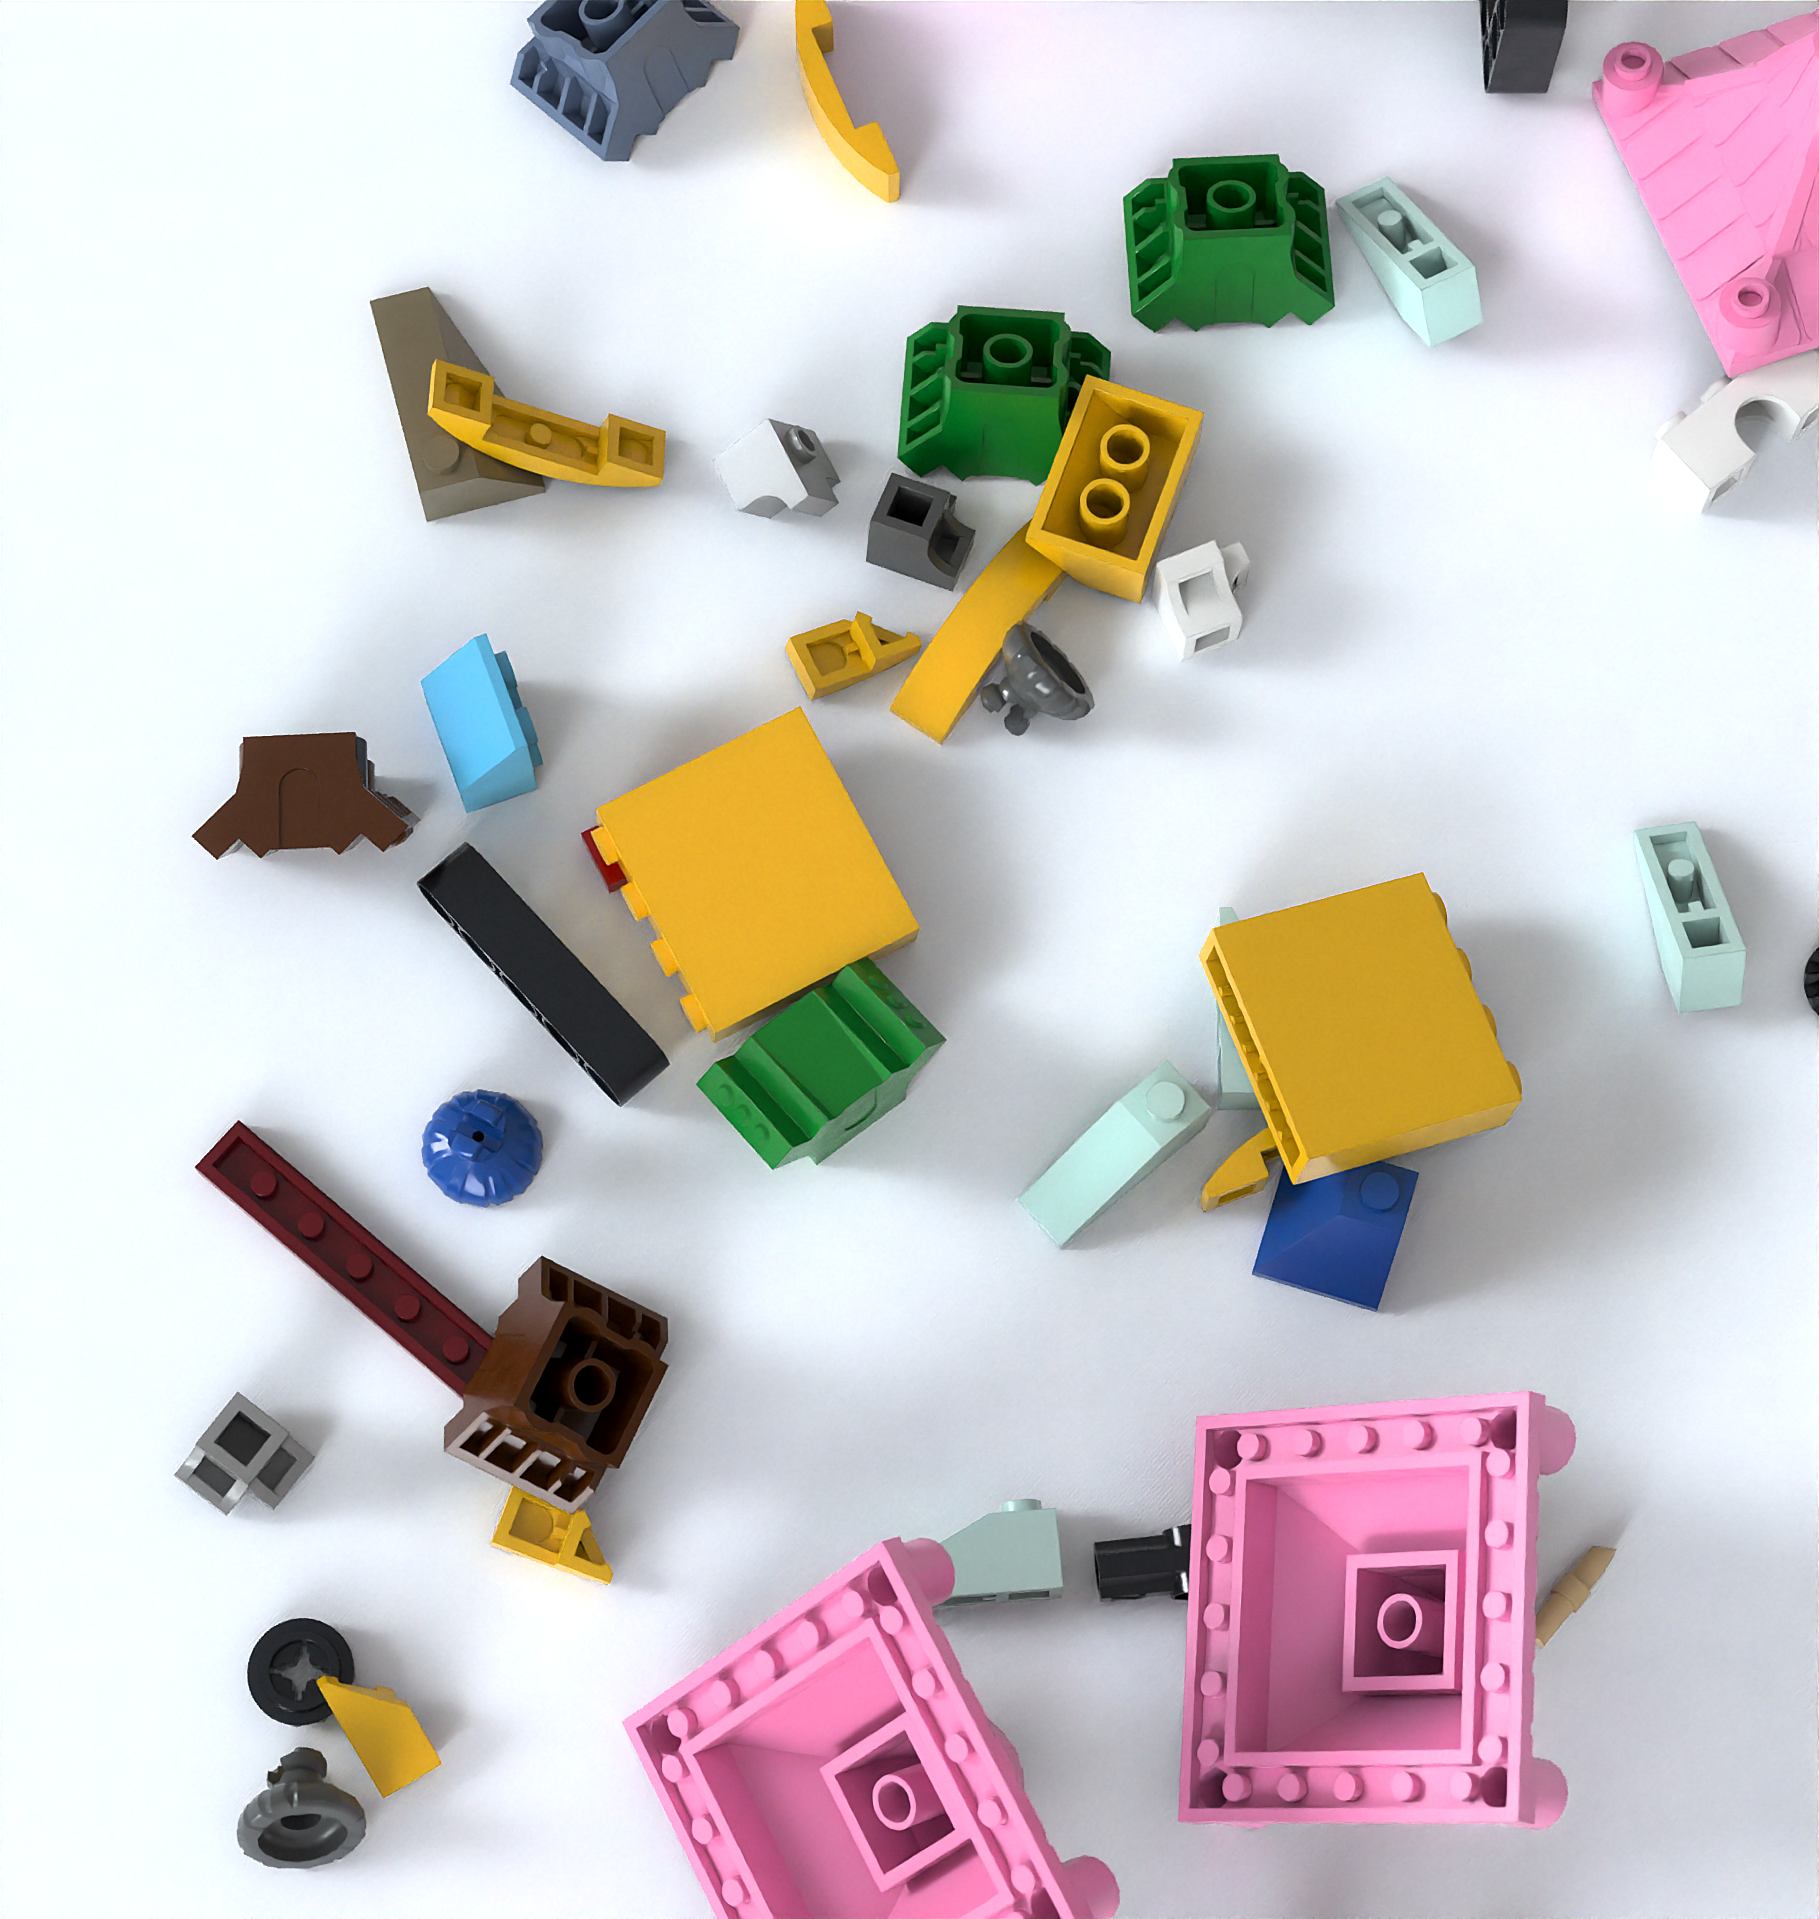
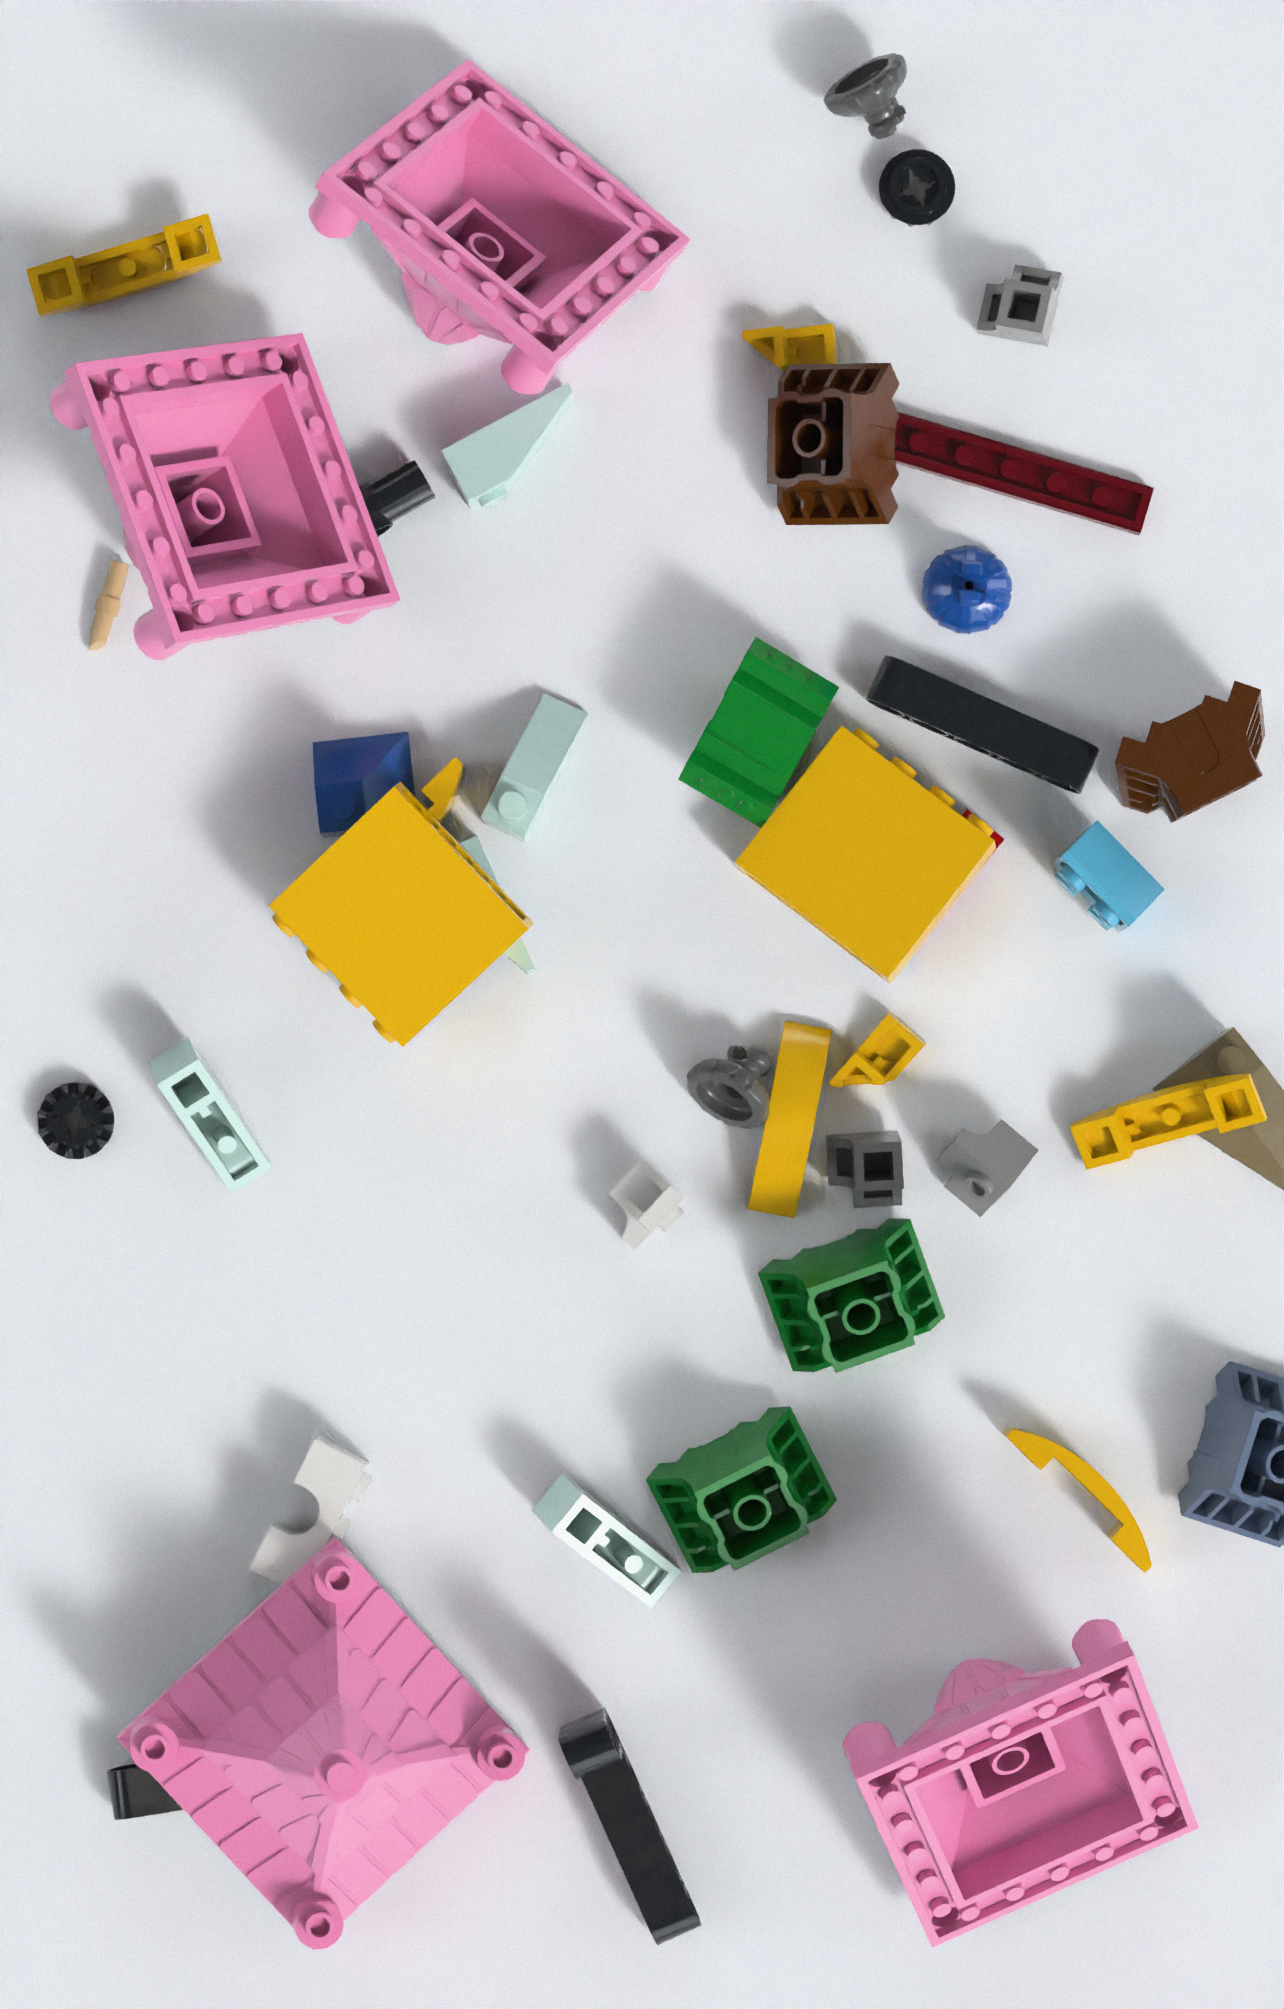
camera: 155 degrees right, 15 degrees up
yellow slope [316,1675,442,1799] -> none
yellow slope [1025,374,1204,604] -> none

